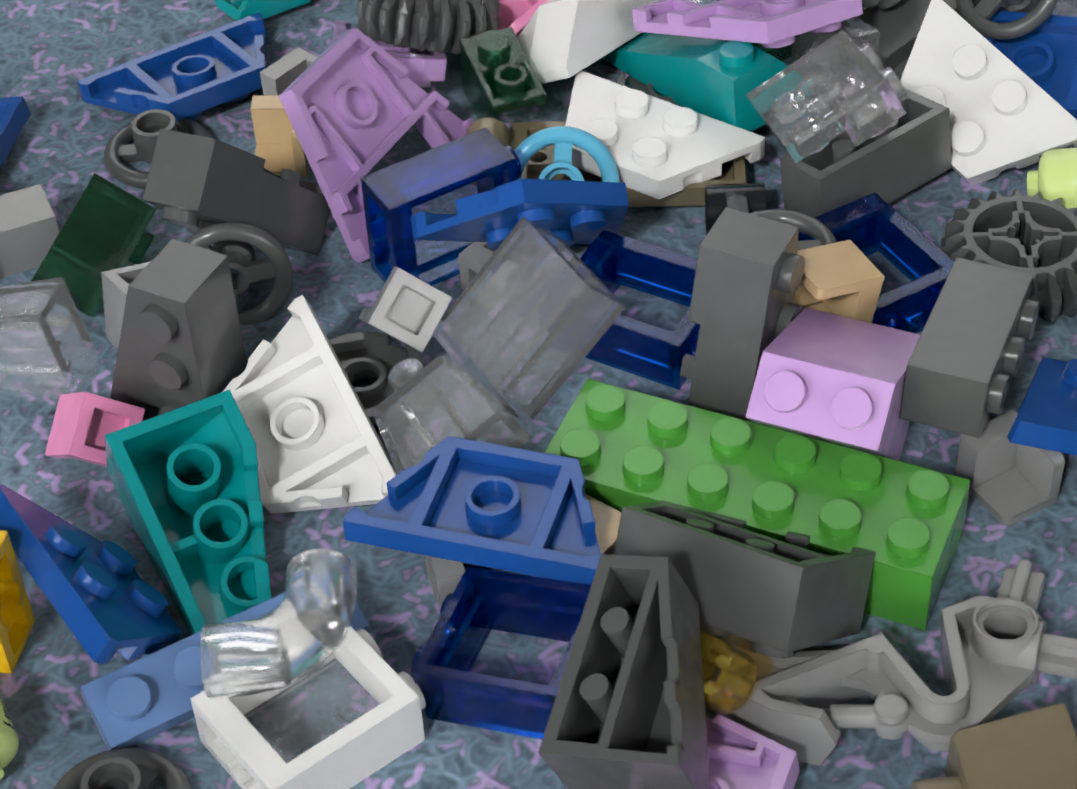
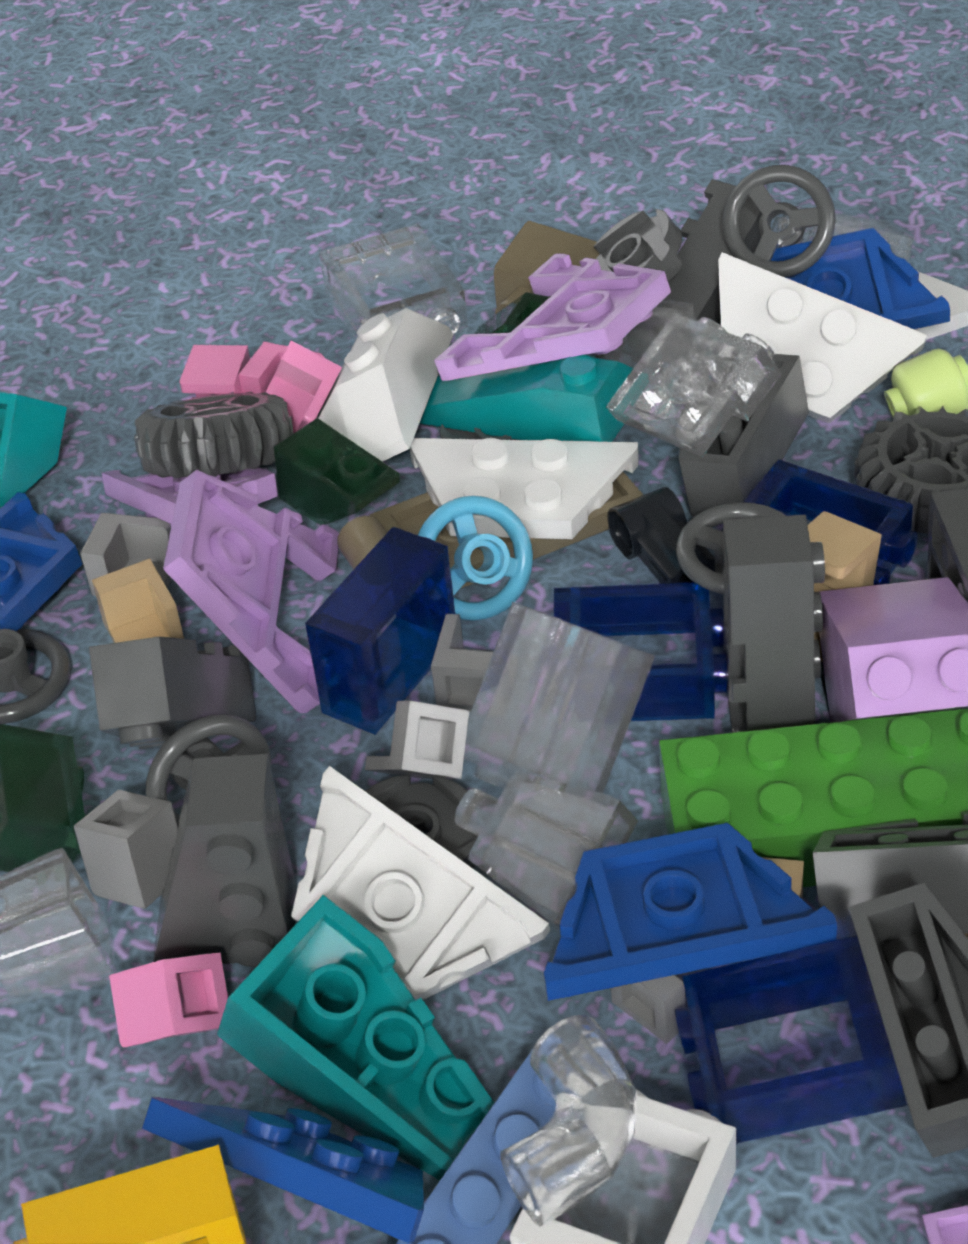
camera: 25 degrees left, 0 degrees up
blue wing [411,178,629,251] -> none

